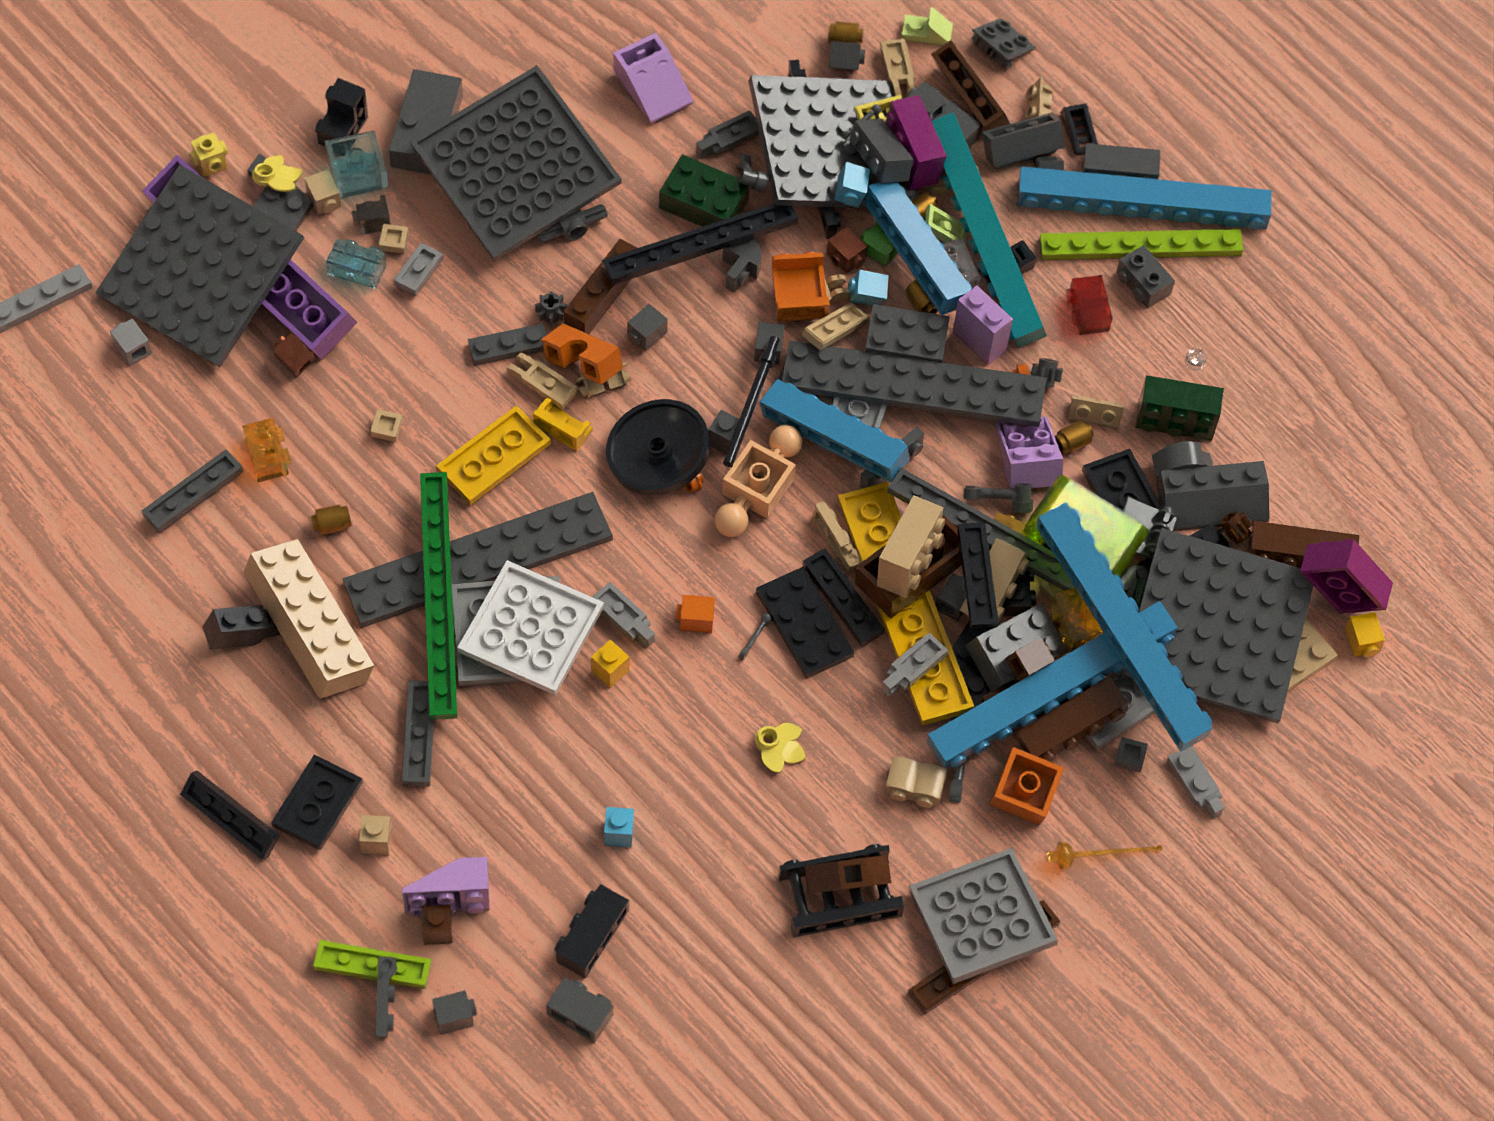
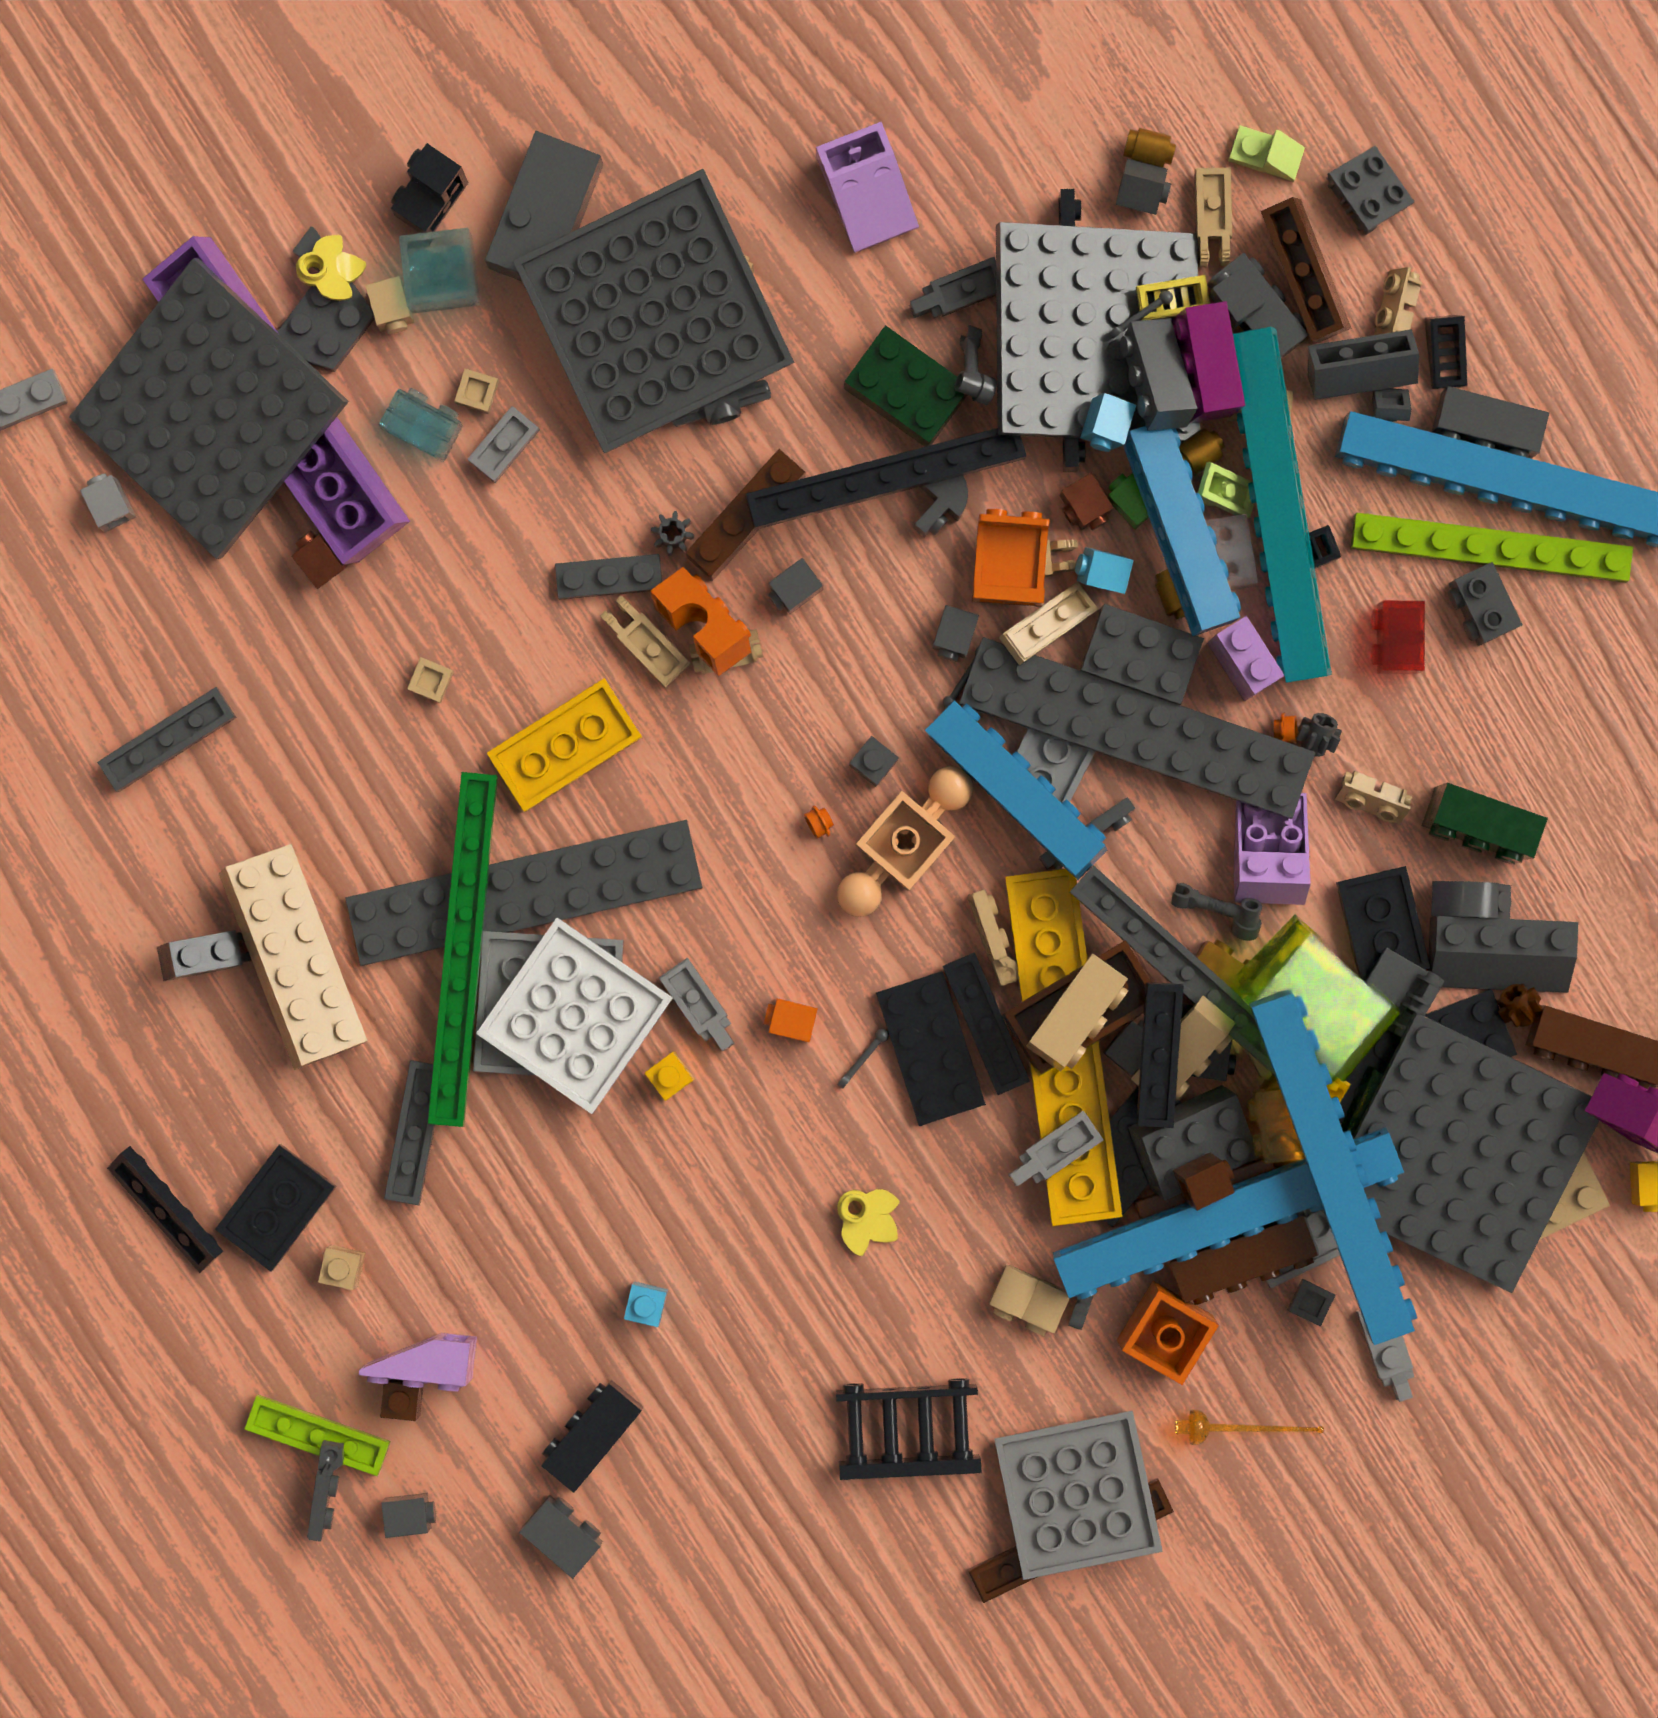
camera: 10 degrees right, 25 degrees up
light yellow brick [189,133,228,177] -> none
clear yellow brick [242,418,291,483] -> none
pearl gold brick [311,504,352,535] -> none
clear smoke brick [351,195,390,235] -> none
yellow hinge [533,398,593,451] -> none
black dish [606,399,711,495] -> none
black bar [723,336,780,467] -> none
reddish brown slope [804,855,892,894] -> none
pearl gold brick [1054,420,1094,455] -> none
clear hinge [1185,347,1206,370] -> none

